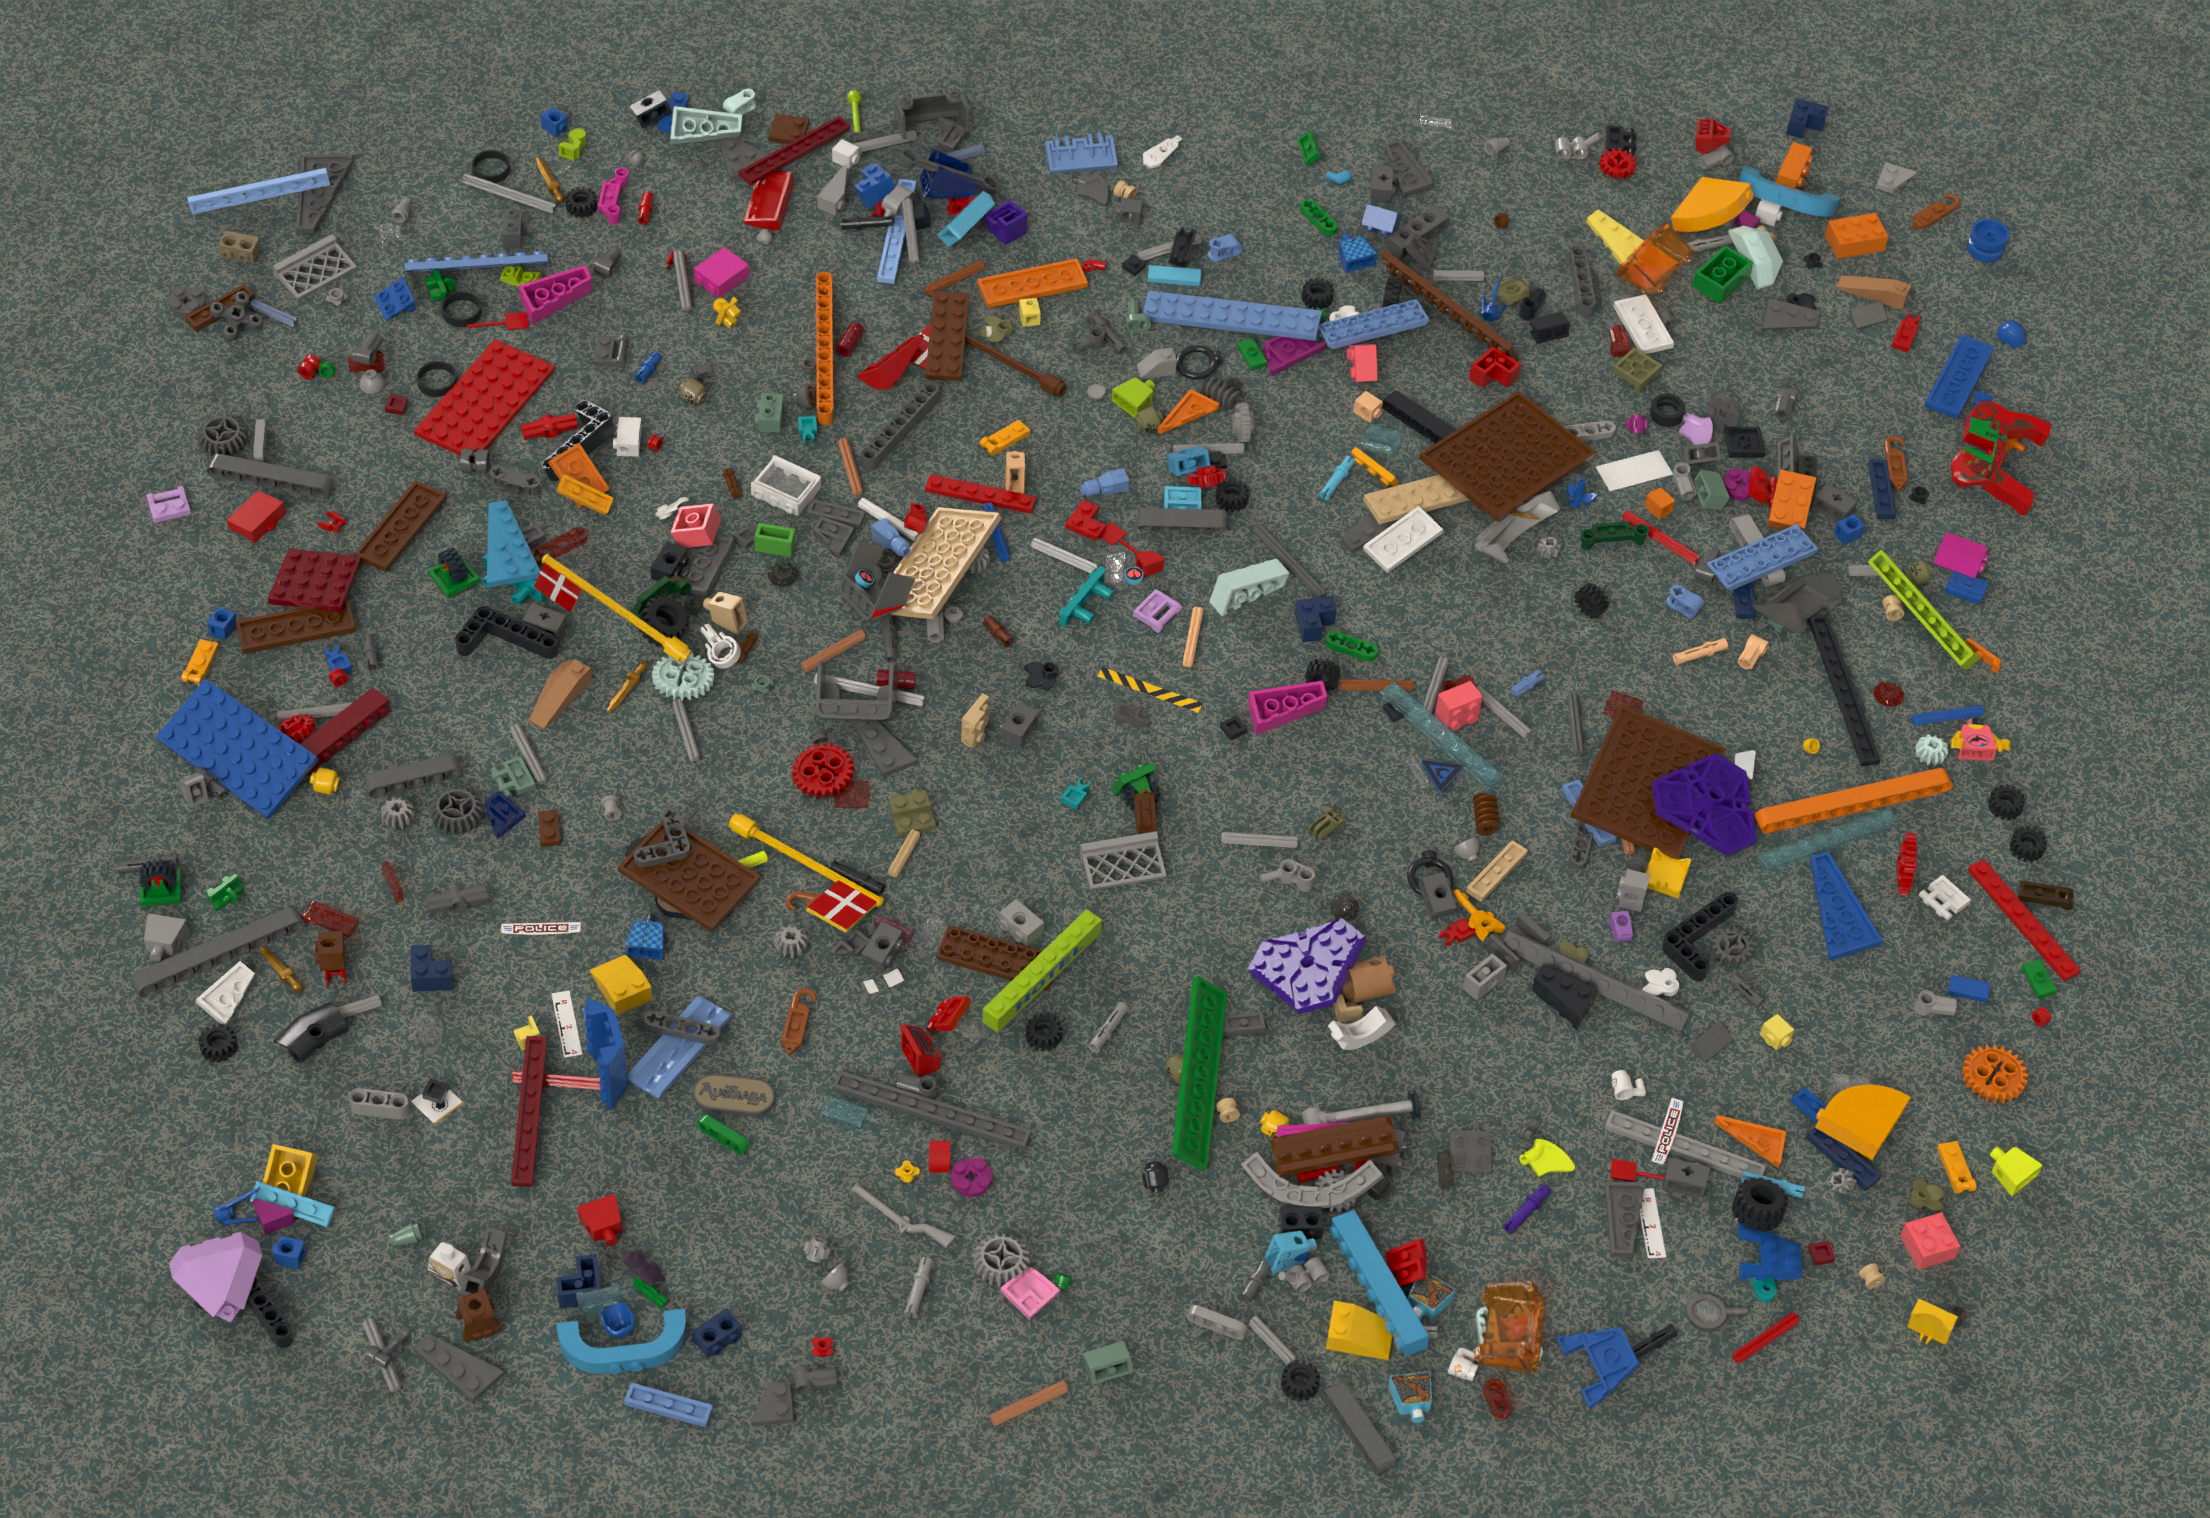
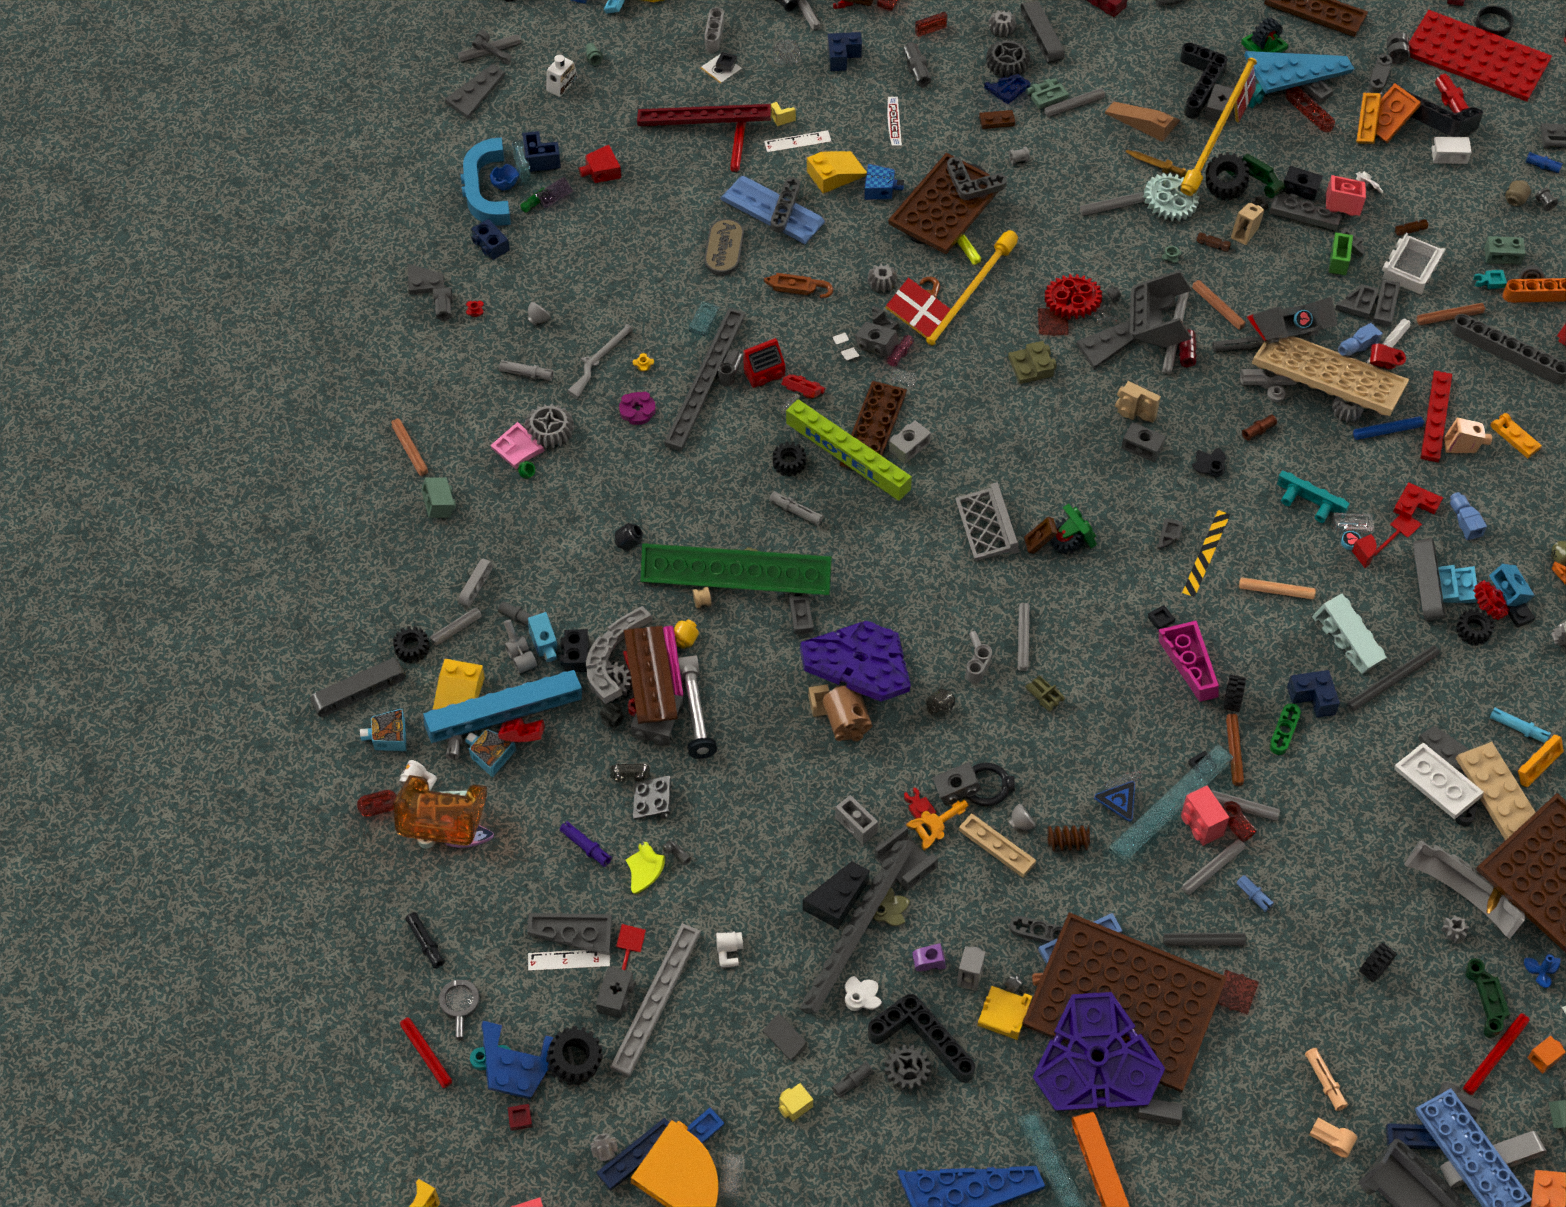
camera: 95 degrees right, 5 degrees up
reddish brown piece [455,1289,501,1342] -> none
dark grey arch [460,1224,509,1296] -> none
blue slope [583,998,628,1110] -> none
medium blue plate [624,1383,713,1428] -> none
red bush [647,434,664,452] -> none
green beam [696,1114,750,1155] -> none
white pin [700,624,741,669] -> none
clear smoke gear [768,562,798,587] -> none
light grey gear [803,1237,831,1263] -> none
black pin [829,860,886,895] -> none
clear smoke gear [877,549,899,574] -> none
tan axle [888,829,920,878] -> none
red brick [929,1141,950,1173] -> none
light grey axle [1031,537,1098,573] -> none
teal plate [1060,778,1090,810] -> none
lavender plate [1133,589,1182,633] -> none
light grey axle [1173,443,1244,454] -> none
white arch [1328,1006,1396,1050] -> none
blue wing [1556,1327,1640,1409] -> none
sticker [1652,1098,1683,1165] -> none
medium blue piece [1667,585,1704,618] -> none
orange wing [1714,1115,1786,1168] -> none
medium azure pin [1741,1170,1805,1199] -> none
yellow hinge [1803,738,1820,754] -> none
tan wheel [1859,1263,1885,1289] -> none

